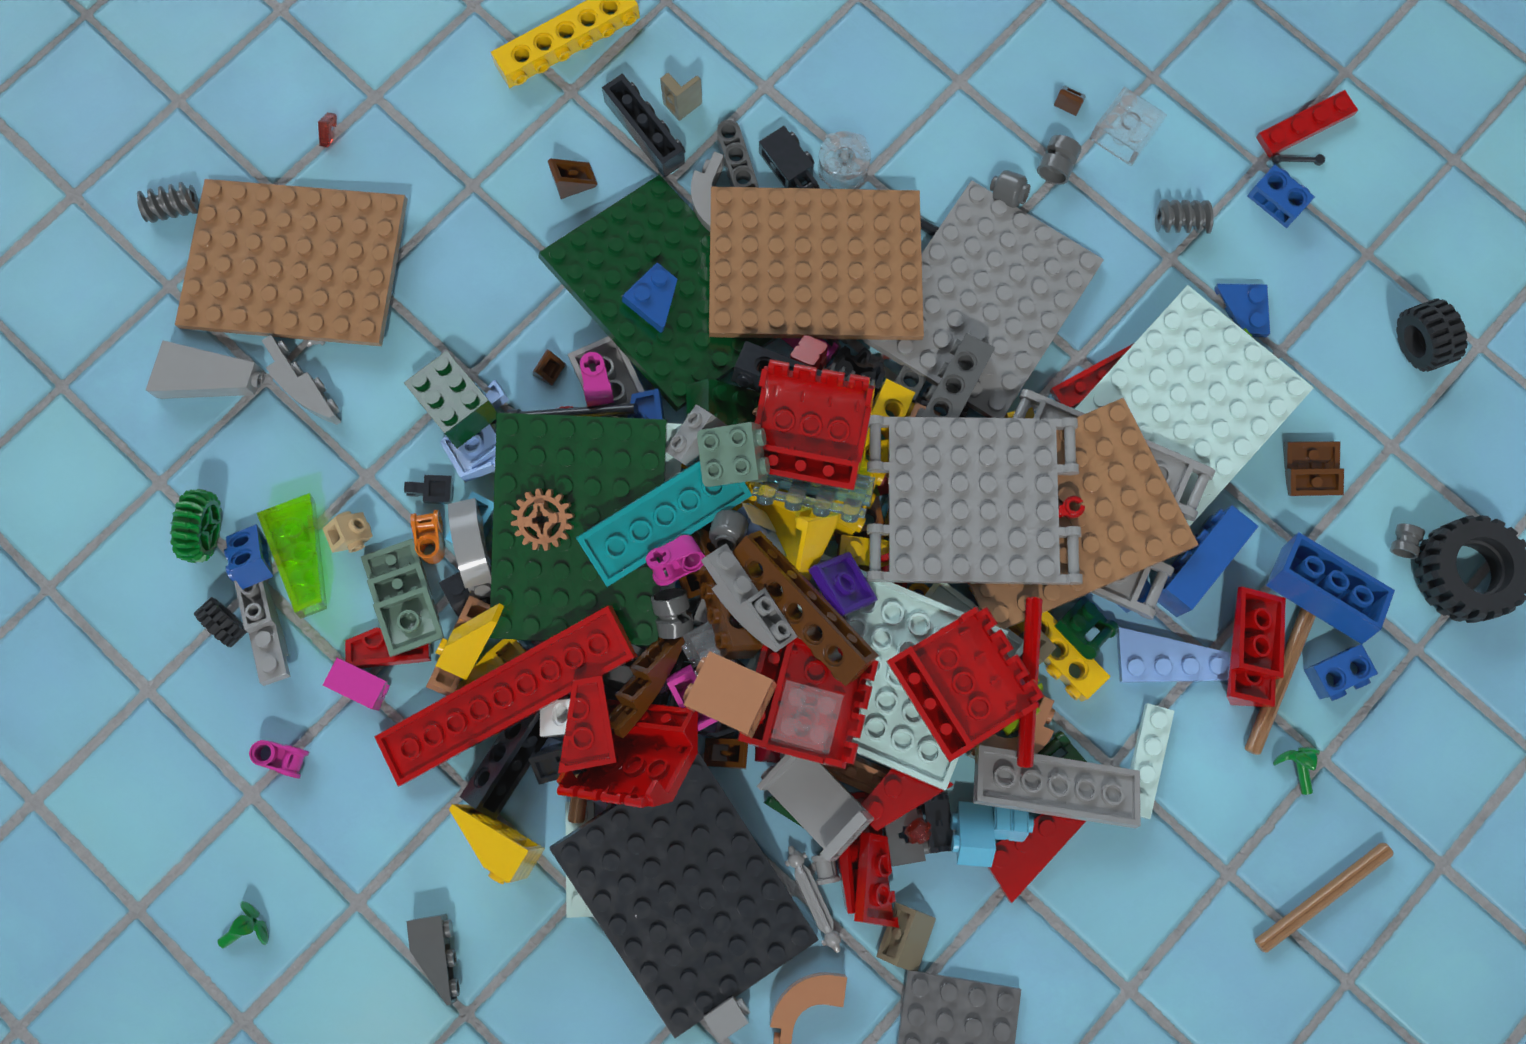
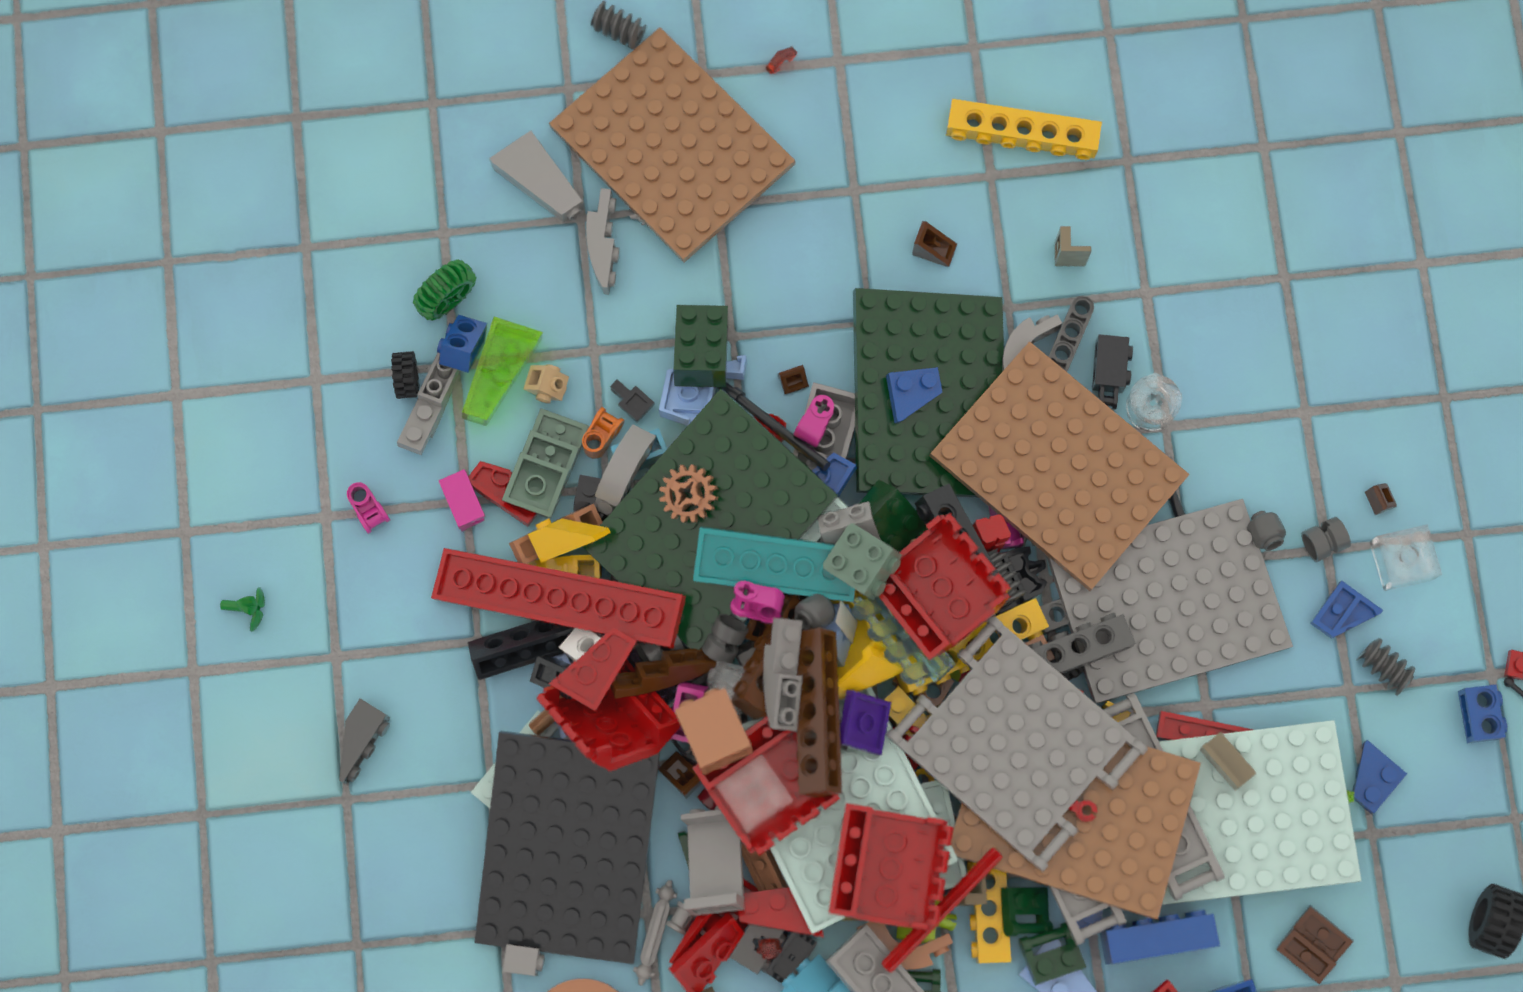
camera: 45 degrees right, 0 degrees up
yellow slope [449,804,545,885] -> none
black brick [602,73,685,178] -> none
none -> dark green plate [1018,922,1086,986]
none -> dark tan panel [1200,732,1256,791]
none -> blue wing [1310,580,1383,639]

